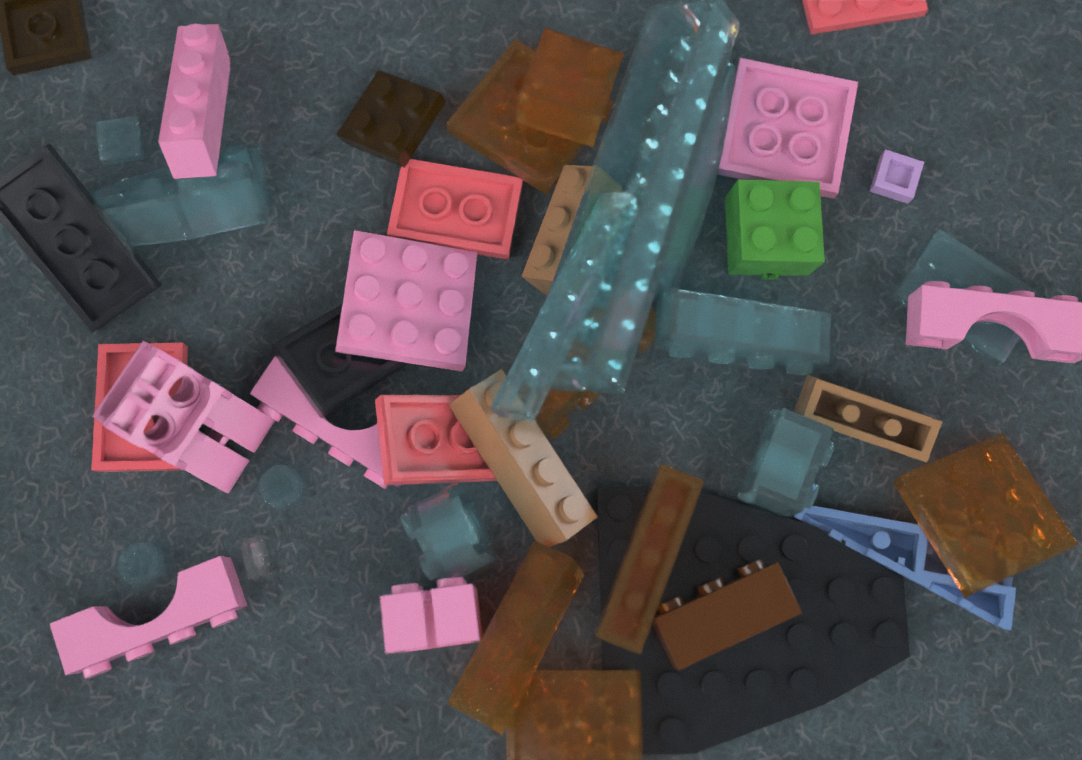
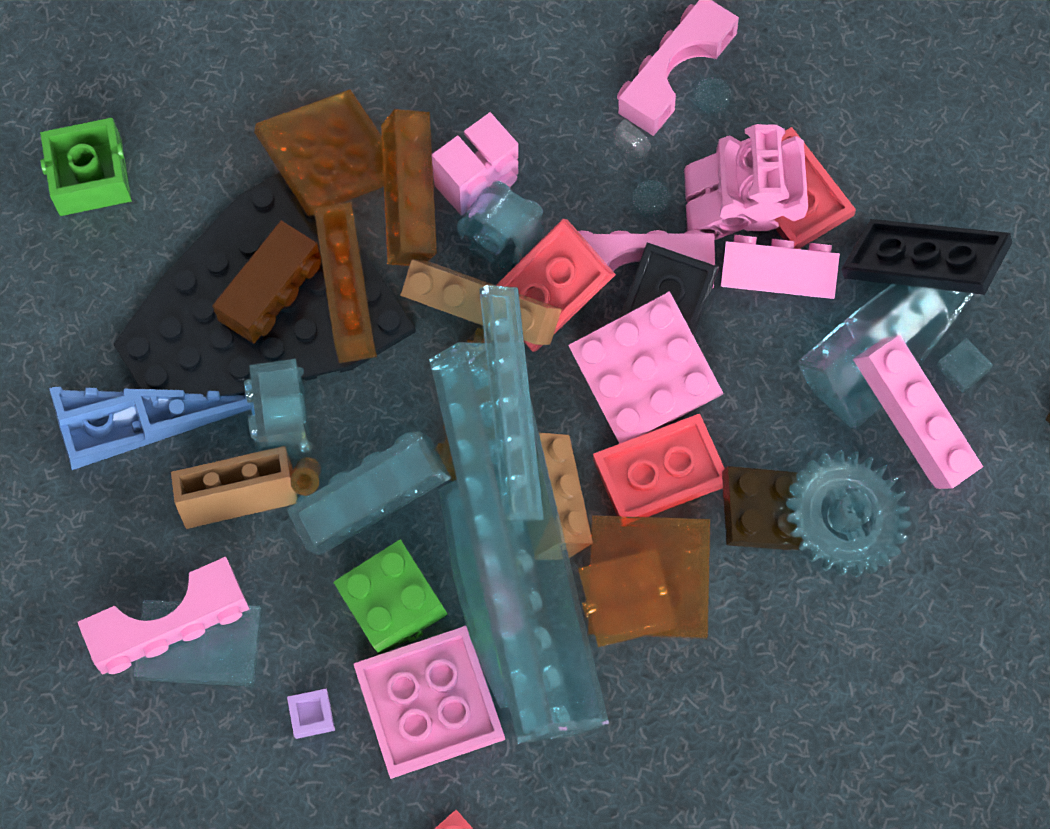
camera: 155 degrees right, 10 degrees down
clear orange plate [893,433,1079,599] -> none
none -> clear orange cylinder [290,457,322,496]
none -> bright pink brick [721,235,840,299]
none -> clear light blue gear [786,450,911,577]

